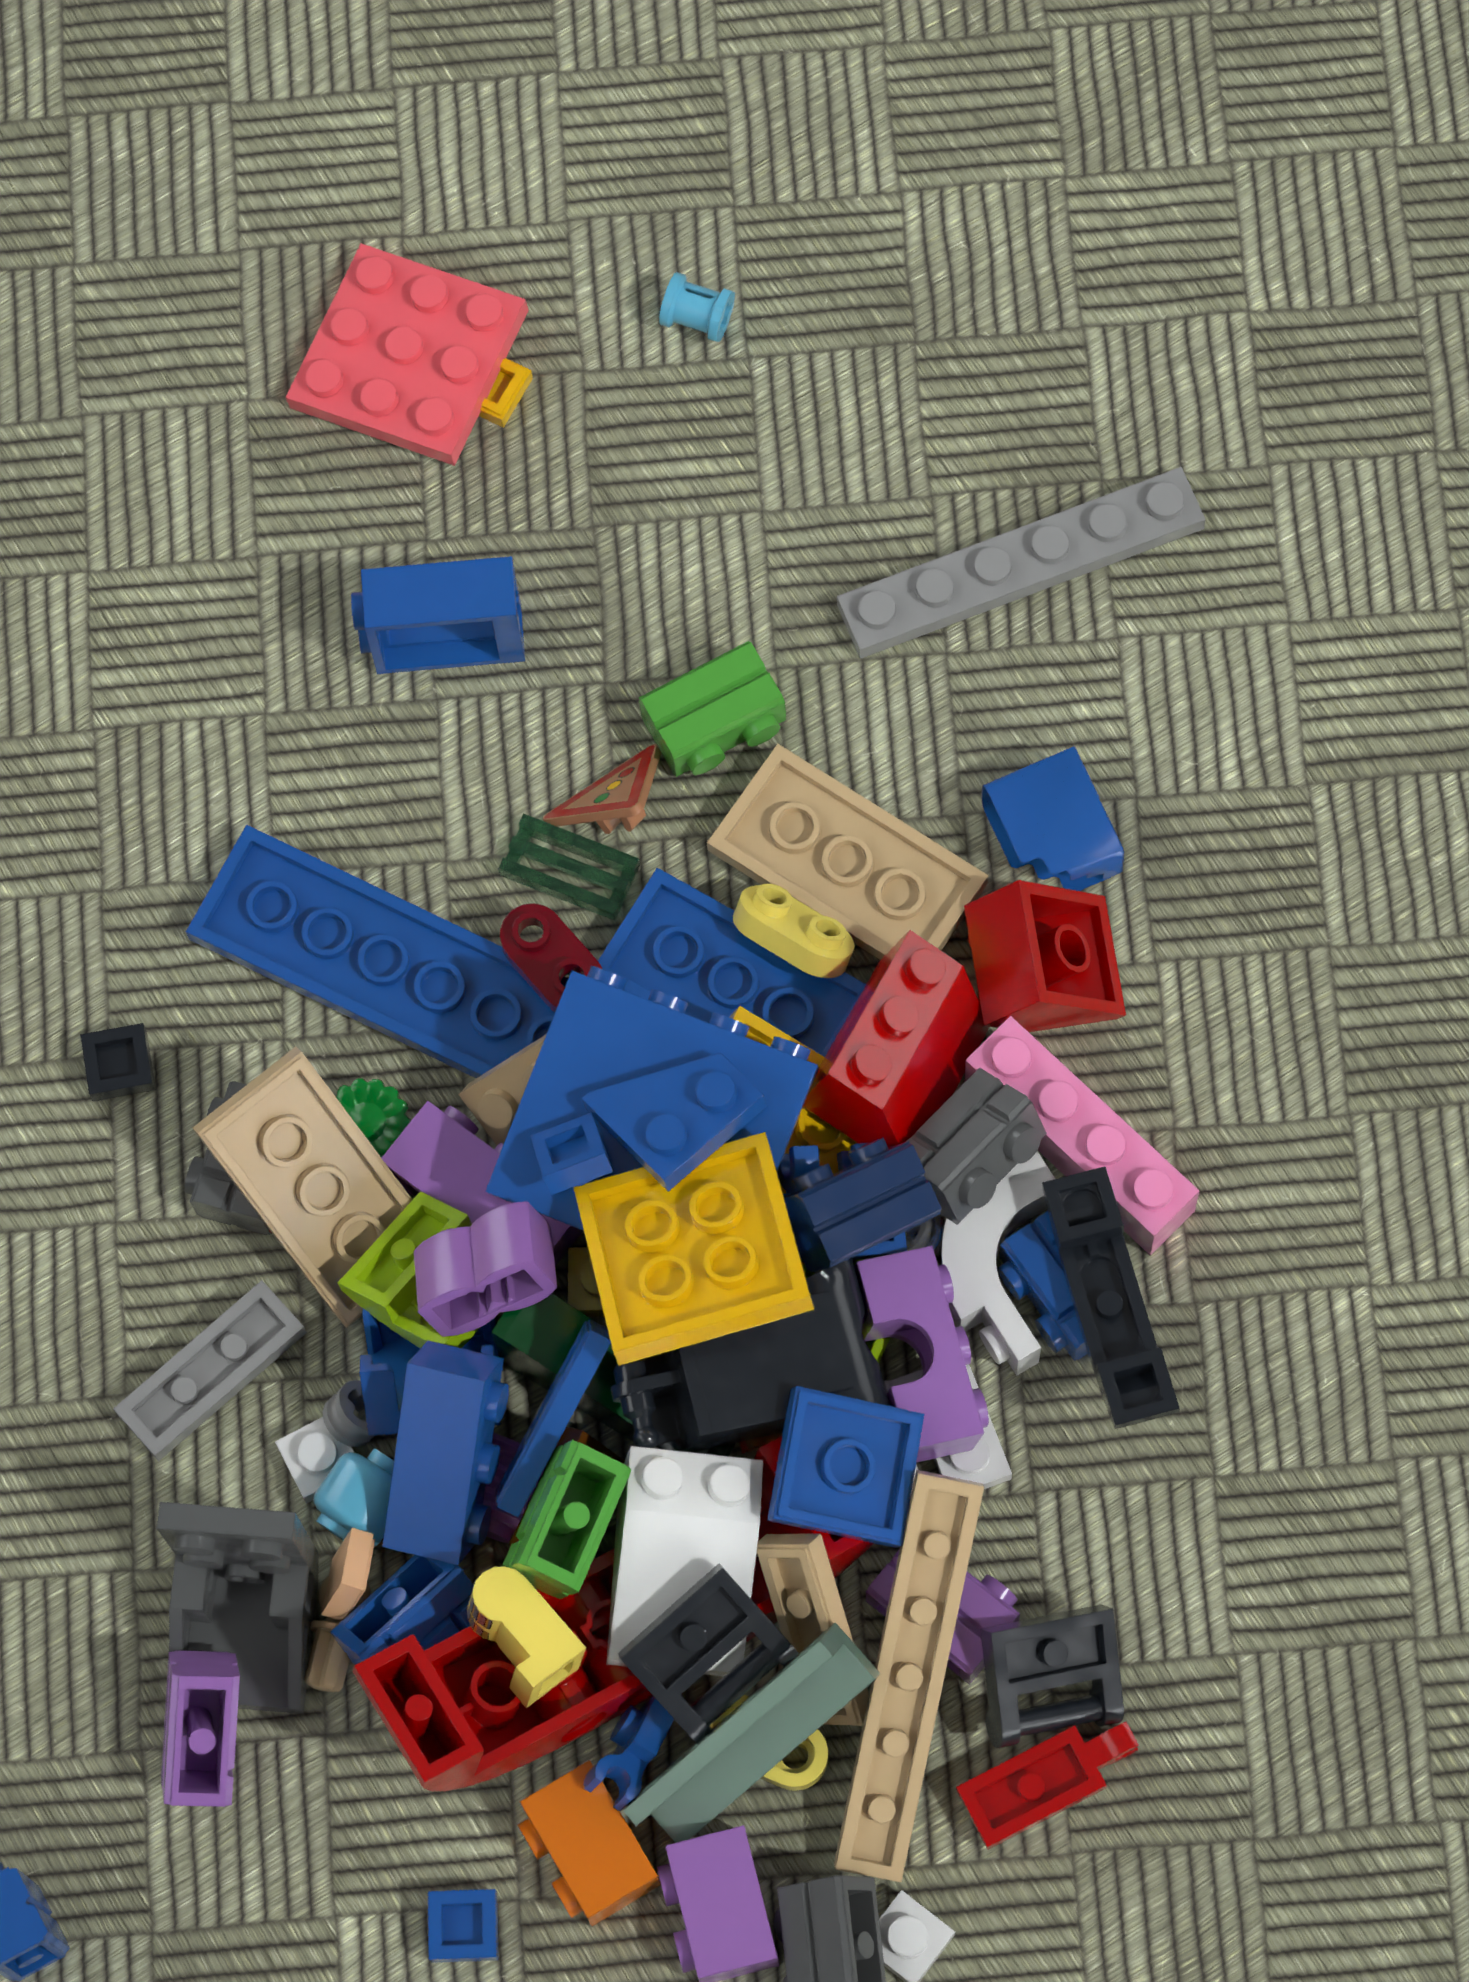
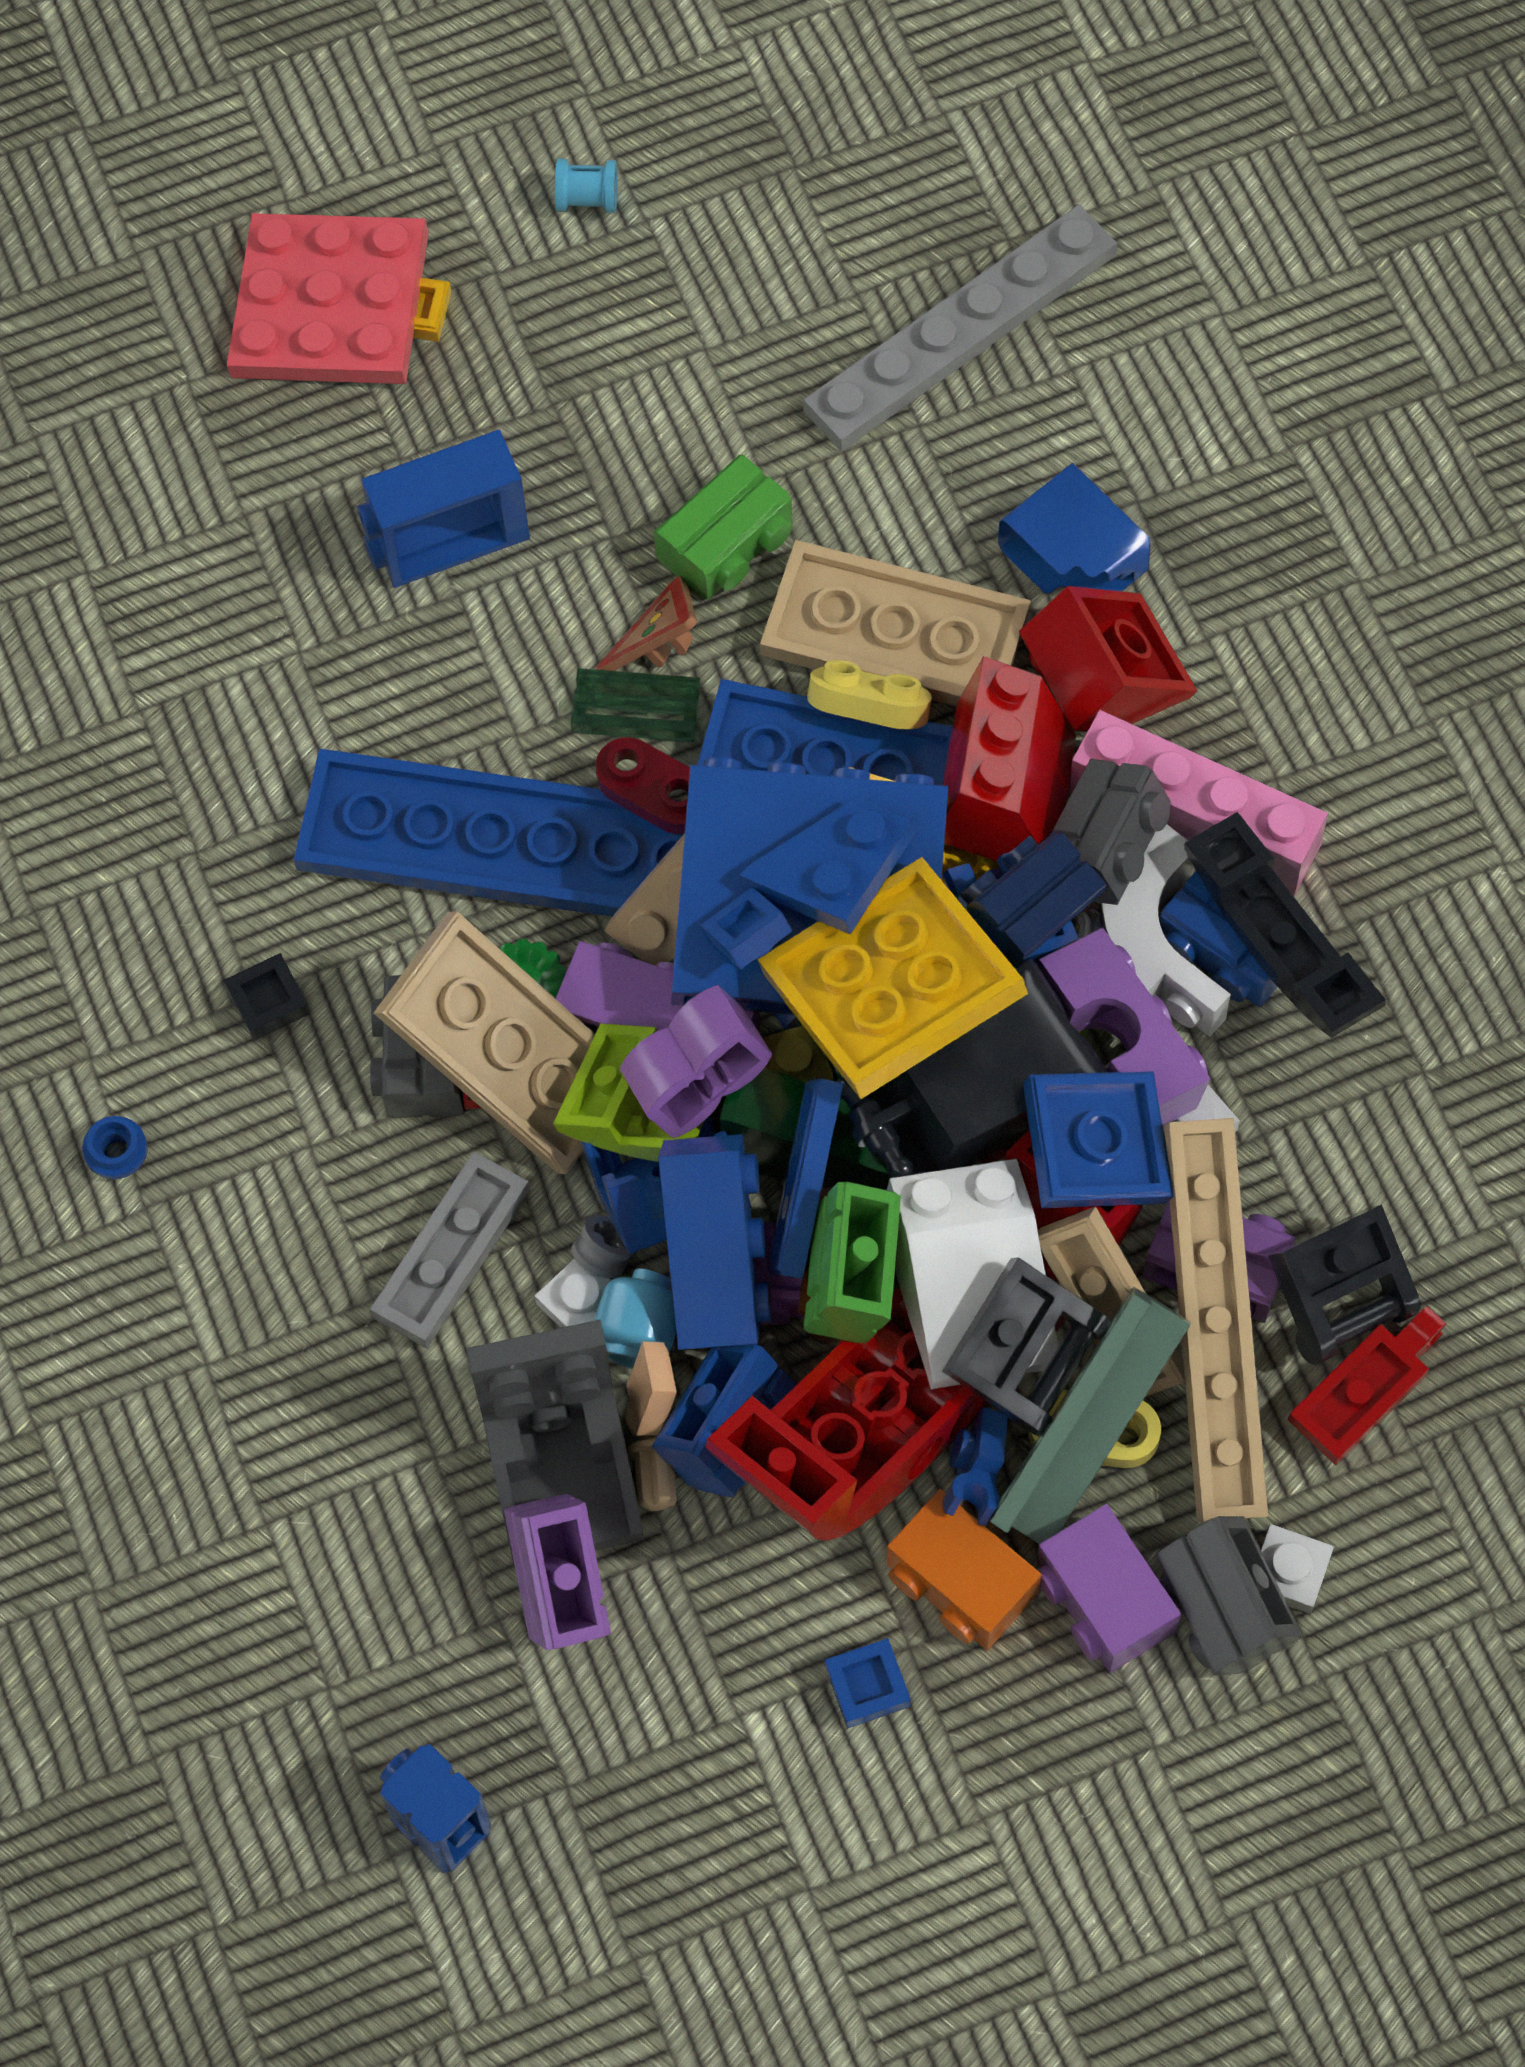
camera: 20 degrees left, 5 degrees down
light yellow leg [467,1566,586,1708] -> none

